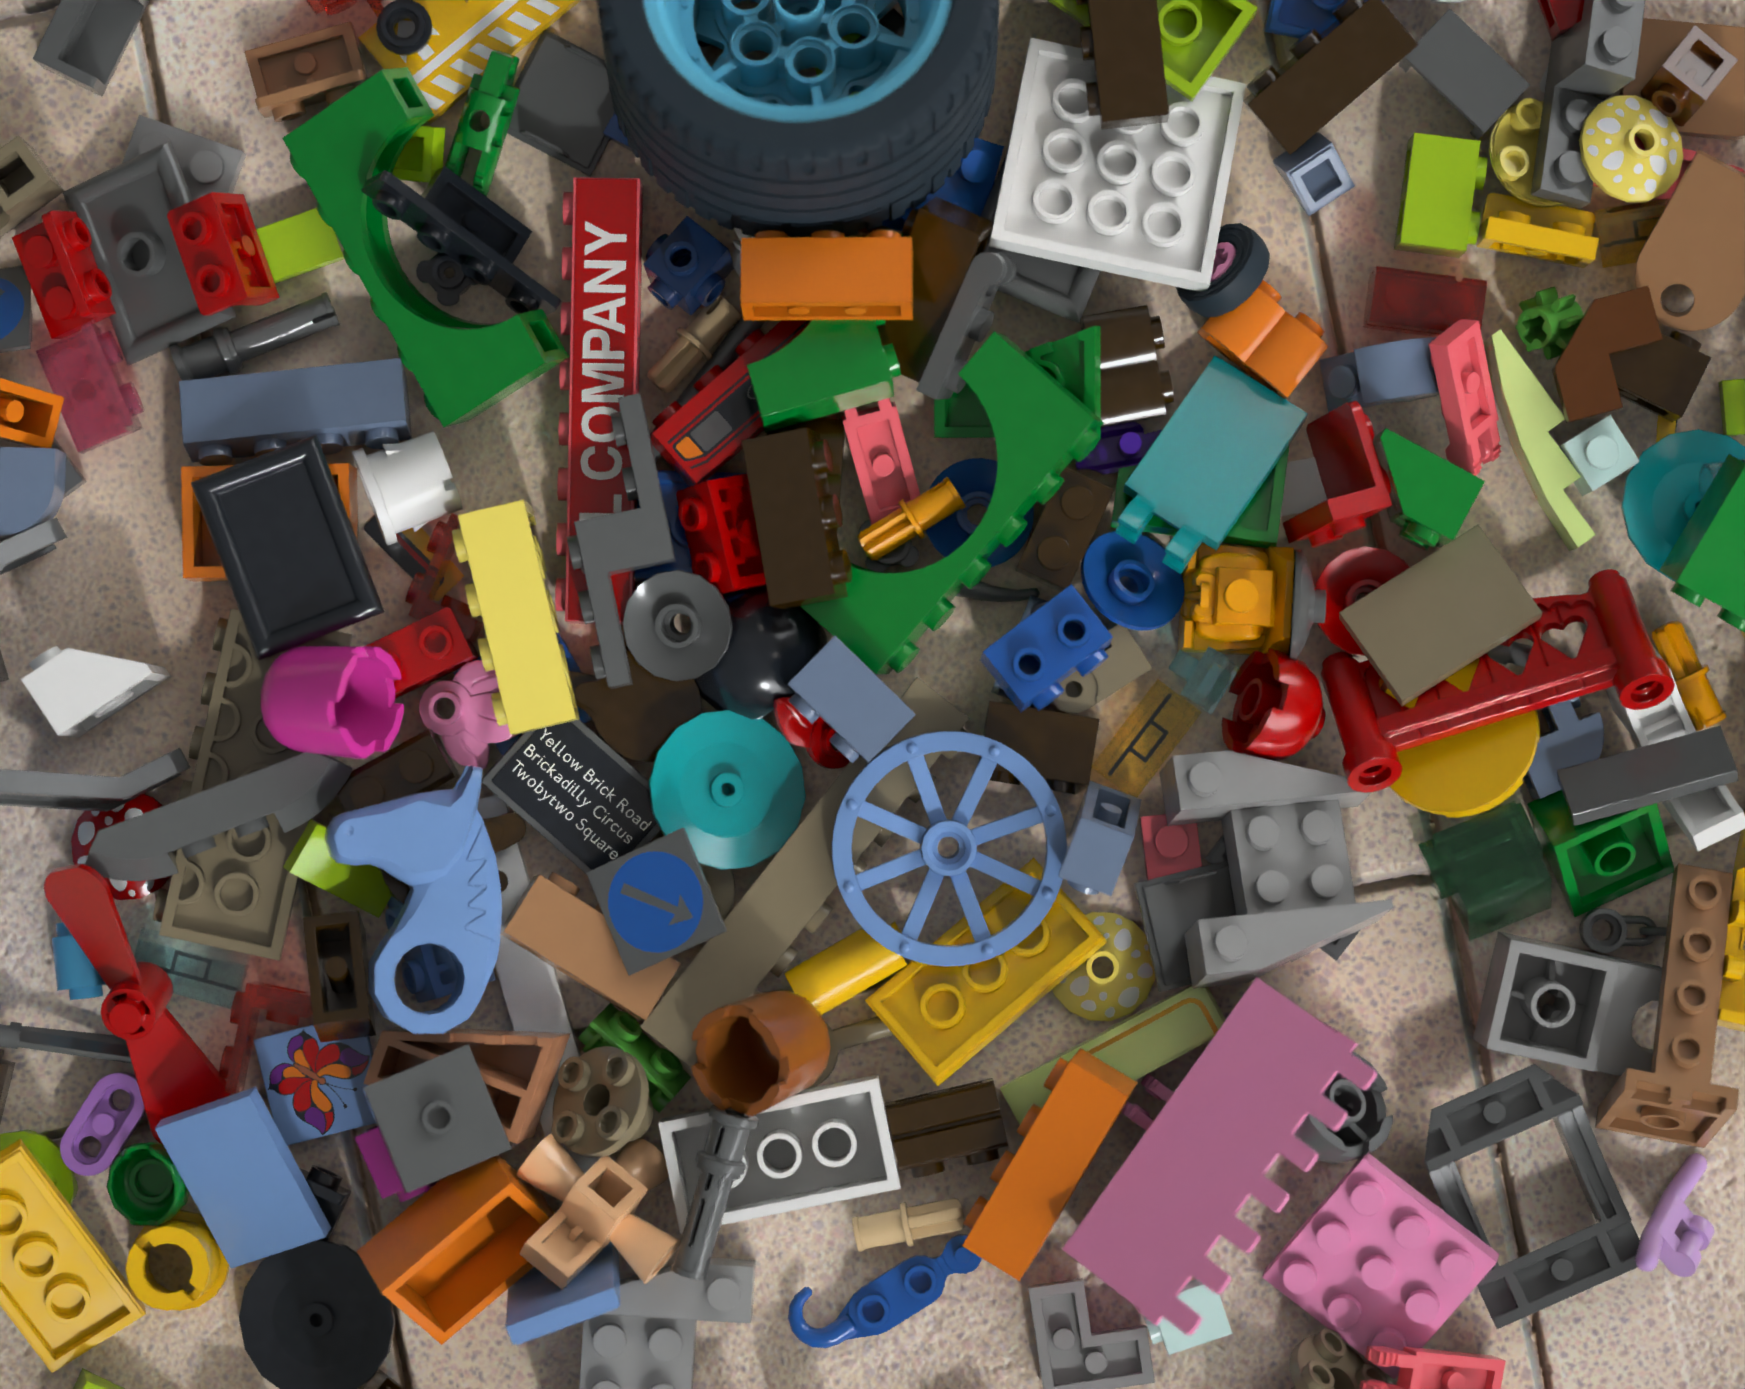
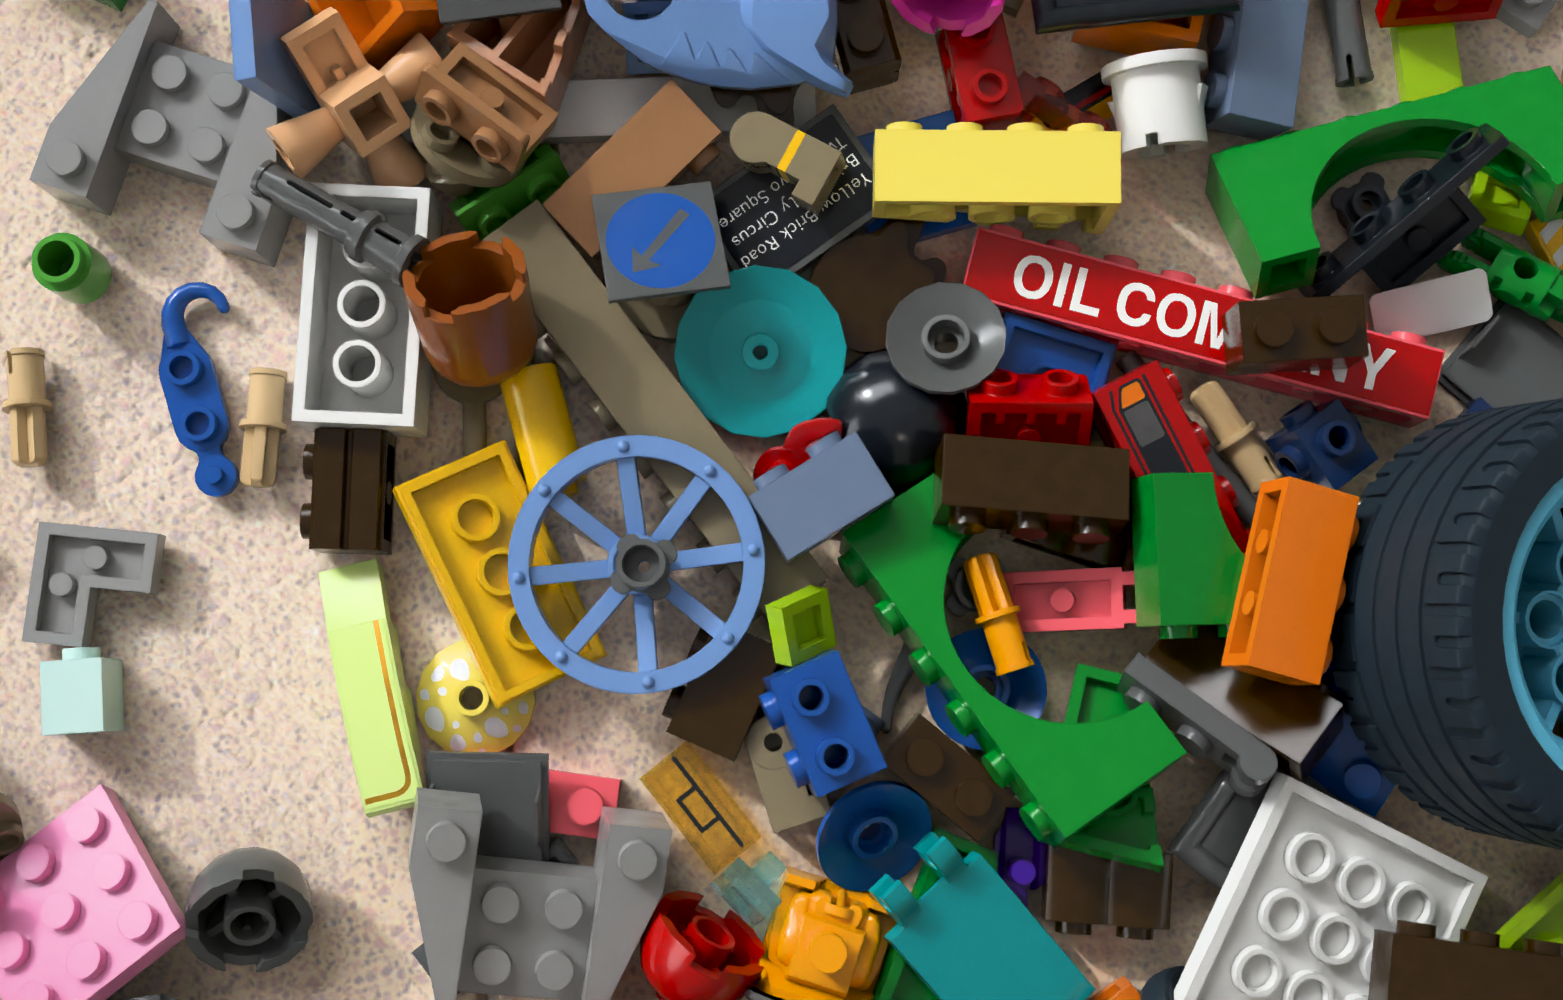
camera: 95 degrees right, 5 degrees down
bright pink plate [419,660,519,769] -> none
dark grey bracket [567,393,676,689] -> none
orange brick [962,1048,1138,1281] -> none
sand blue brick [1058,781,1142,896] -> none
bright pink piece [1062,977,1377,1335] -> none
none -> medium nougat bracket [414,41,559,174]
none -> dark grey plate [610,534,678,601]
none -> dark tan leg [730,111,846,216]
none -> lime plate [765,585,837,667]
none -> dark brown brick [1222,294,1369,376]
none -> white sticker [1369,268,1493,337]

